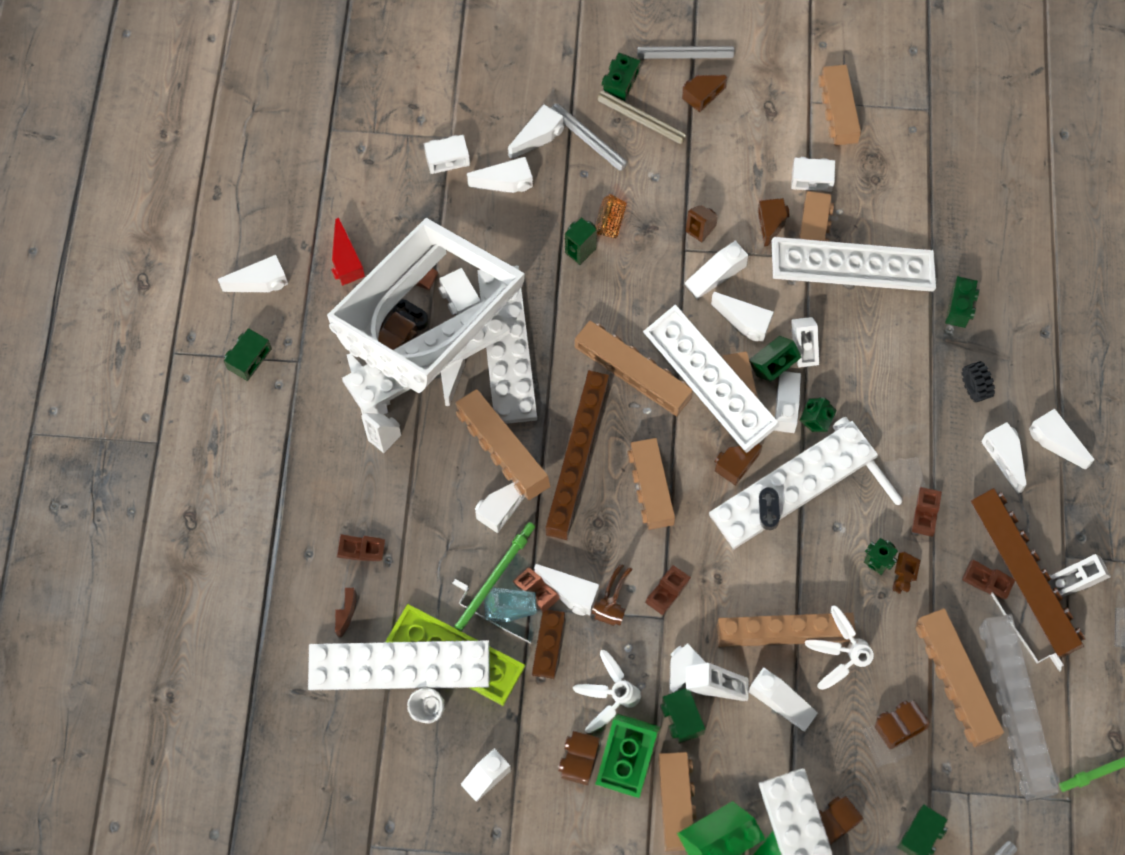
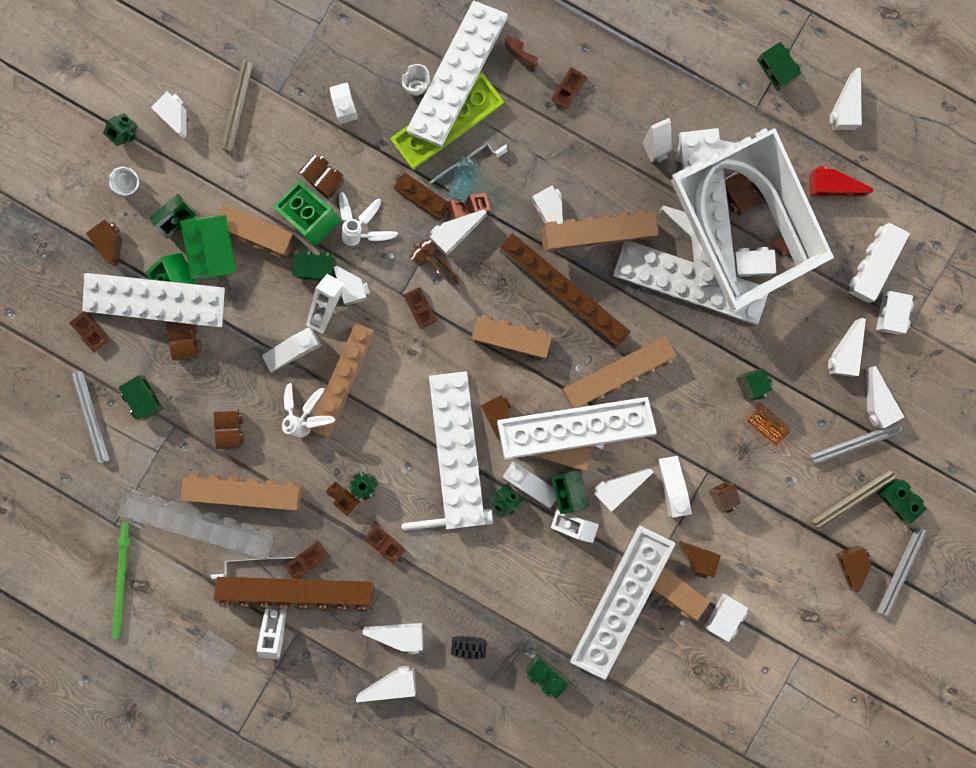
camera: 115 degrees right, 20 degrees up
black beam [392,299,428,330] -> none
bright green bar [454,522,535,631] -> none
black beam [758,487,780,530] -> none
medium nougat brick [818,65,861,146] -> none
none -> white brick [848,223,910,303]

